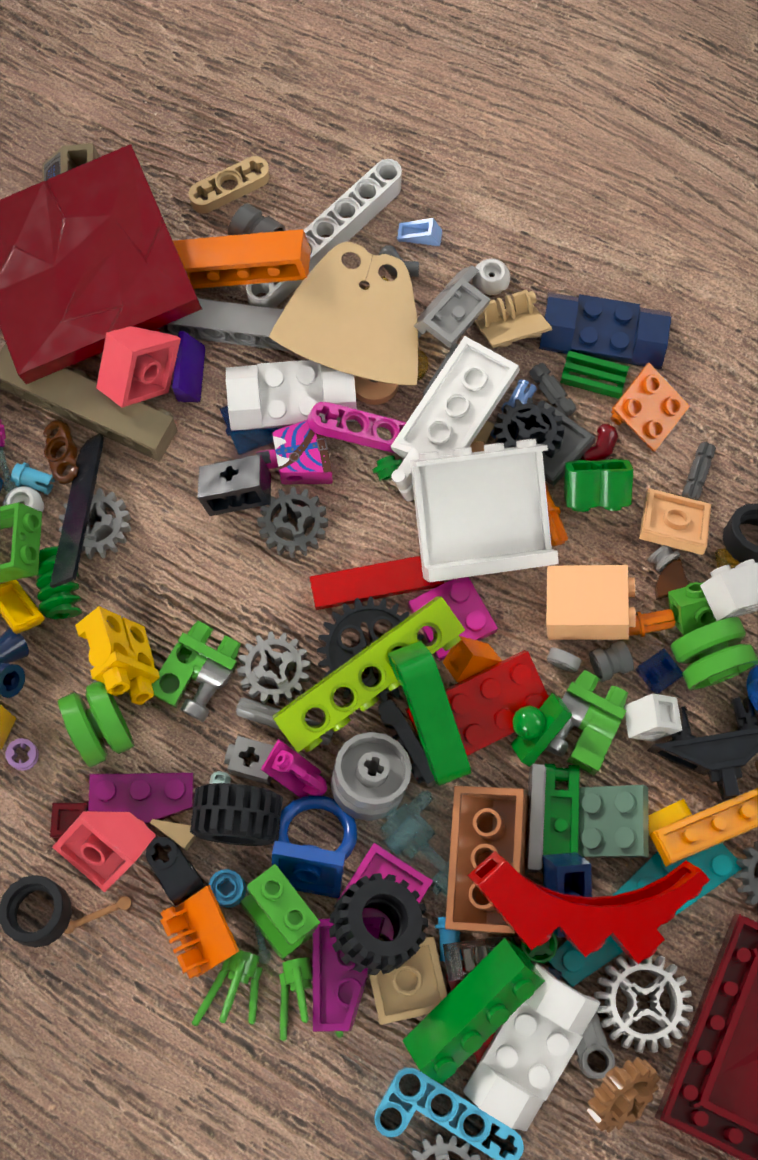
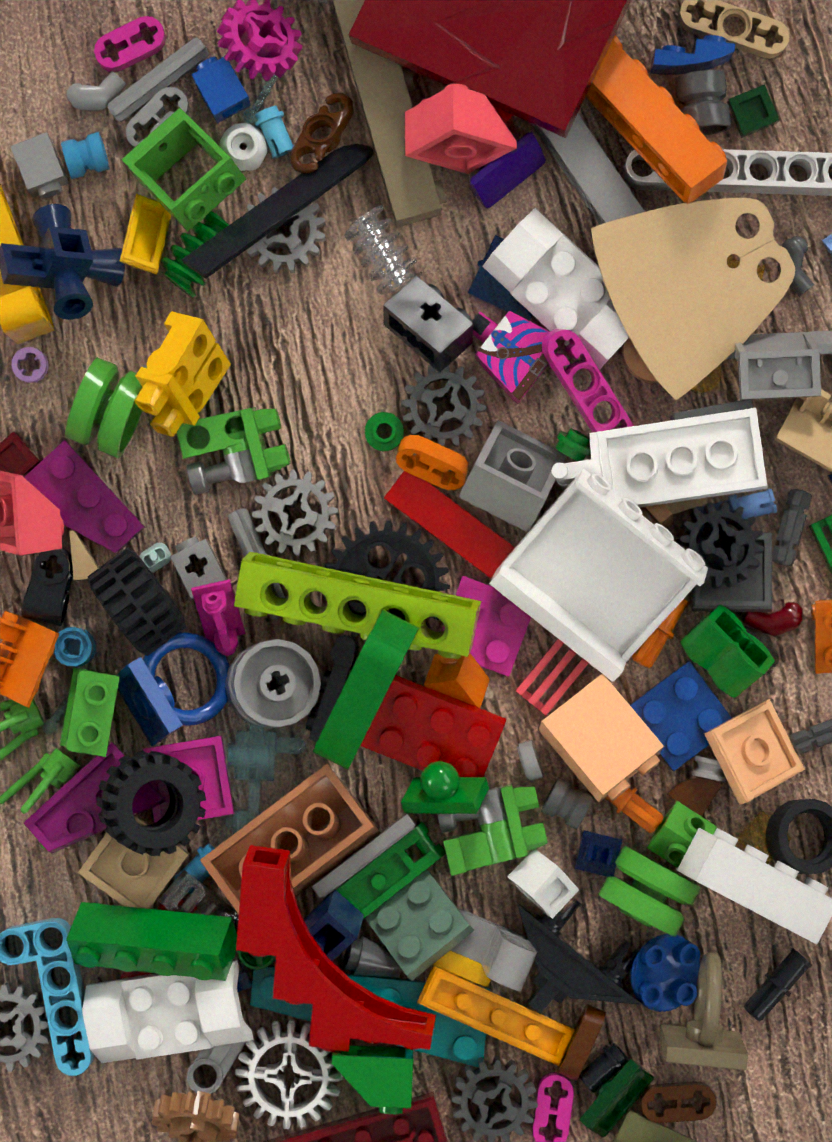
camera: 45 degrees right, 15 degrees up
none -> green slope [332,1045,413,1114]
none -> dark grey cone [343,936,402,978]
none -> clear piece [344,205,424,295]
none -> green plate [365,412,404,452]
none -> orange beam [396,435,469,490]
none -> light grey beam [451,909,537,991]
none -> light grey slope [459,420,567,532]
none -> coral tile [515,639,589,716]
none -> blue plate [630,661,732,771]
none -> blue slope [650,35,735,75]
none -> dark green plate [727,84,779,138]

